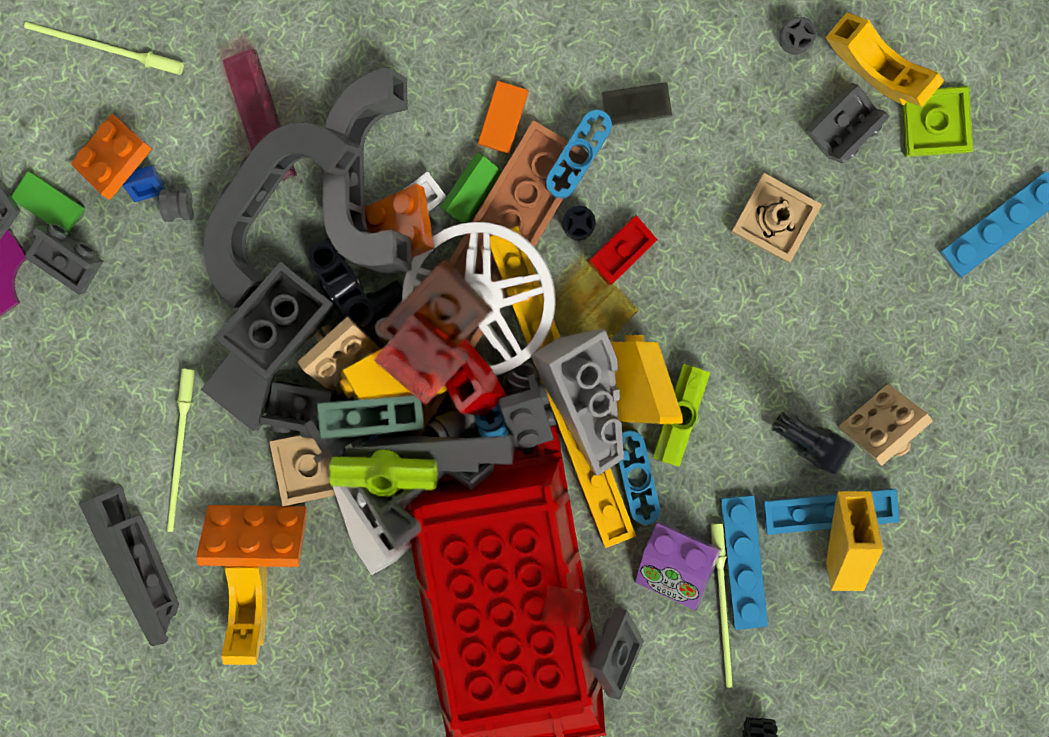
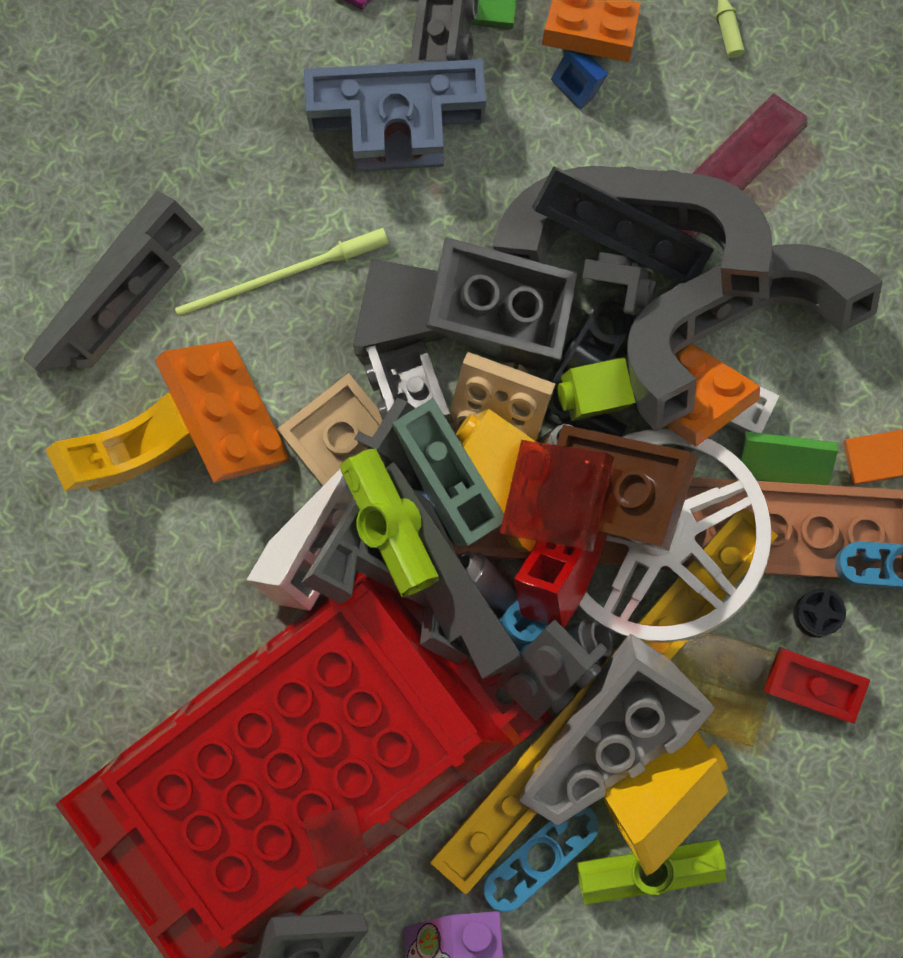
camera: 65 degrees right, 10 degrees down
dark grey wheel [159,187,194,222] -> none
none -> sand blue piece [304,59,486,171]
none -> black plate [532,166,714,283]
none -> lime brick [558,357,635,421]
none -> dark grey bracket [582,252,656,316]

